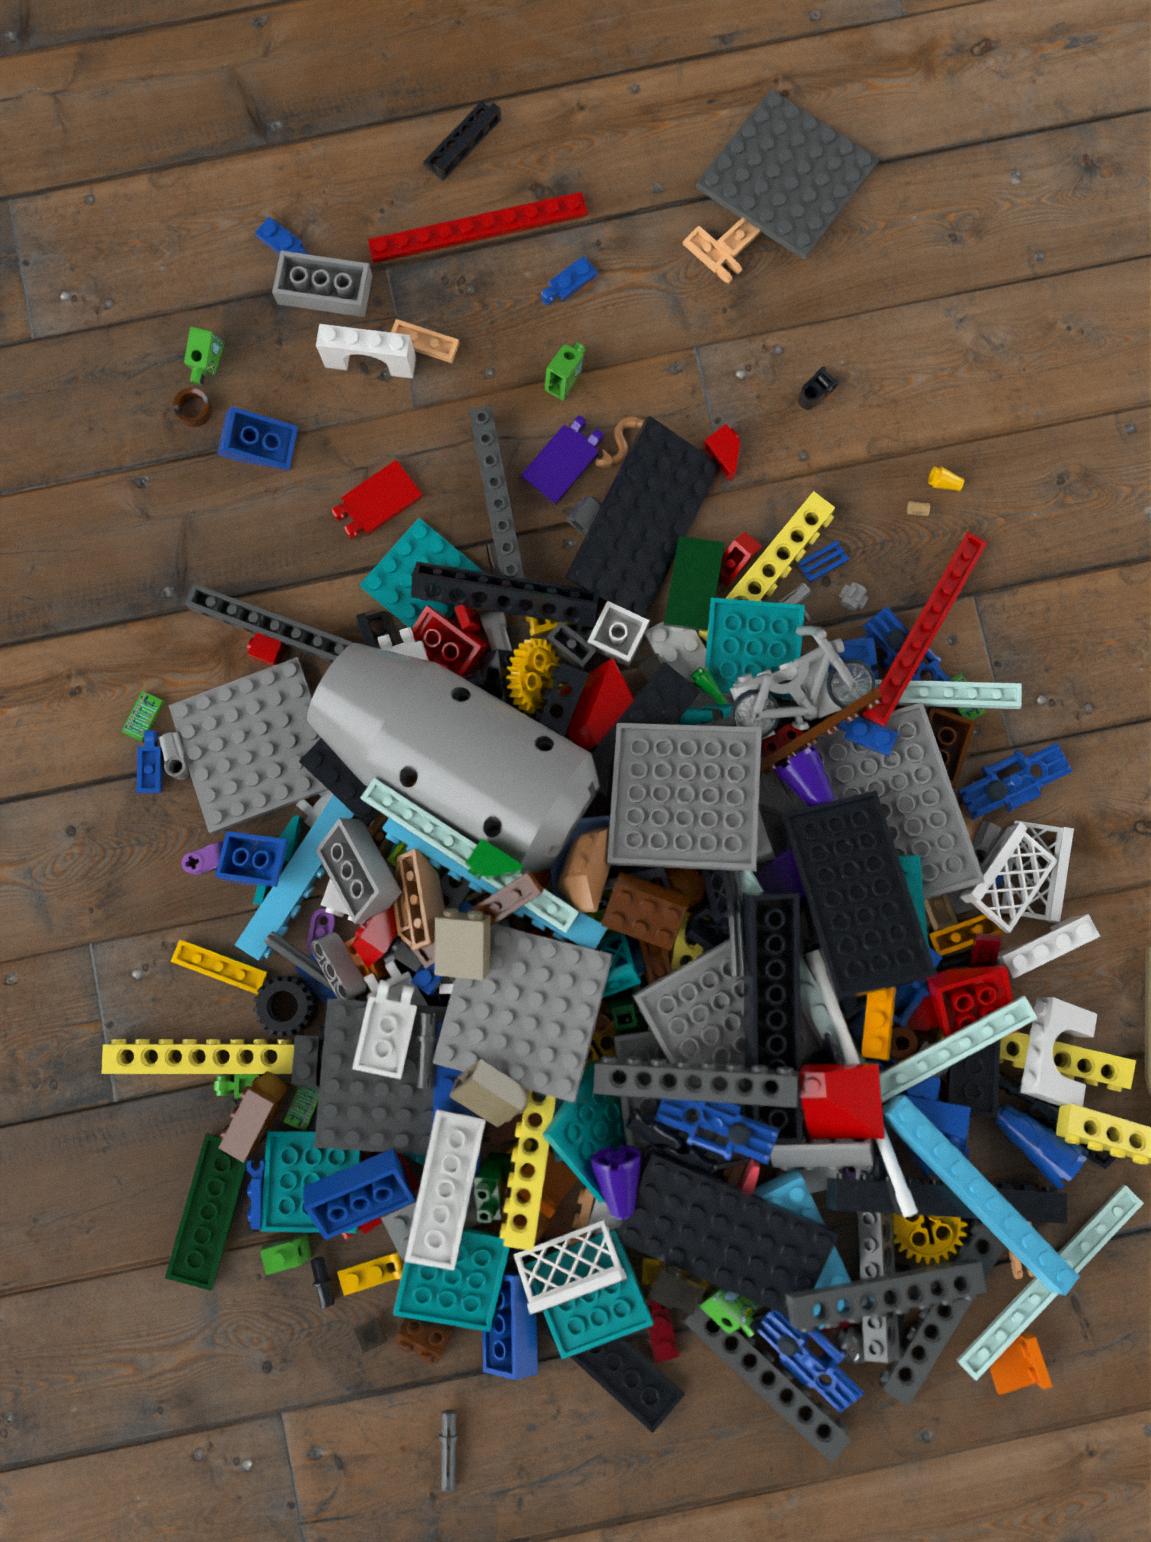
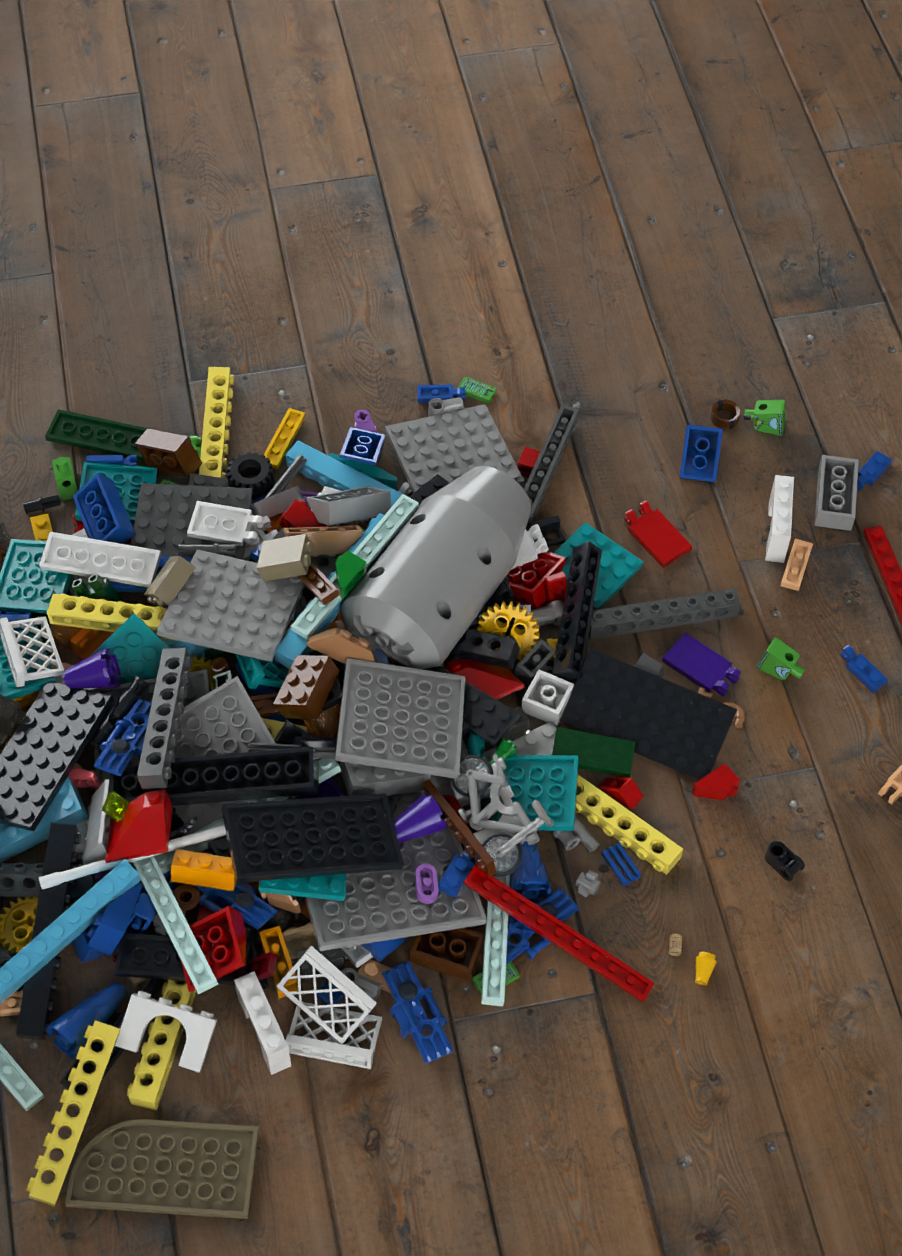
camera: 85 degrees right, 25 degrees down
none -> clear neon green plate [102,791,129,821]
none -> medium lavender plate [415,864,439,904]

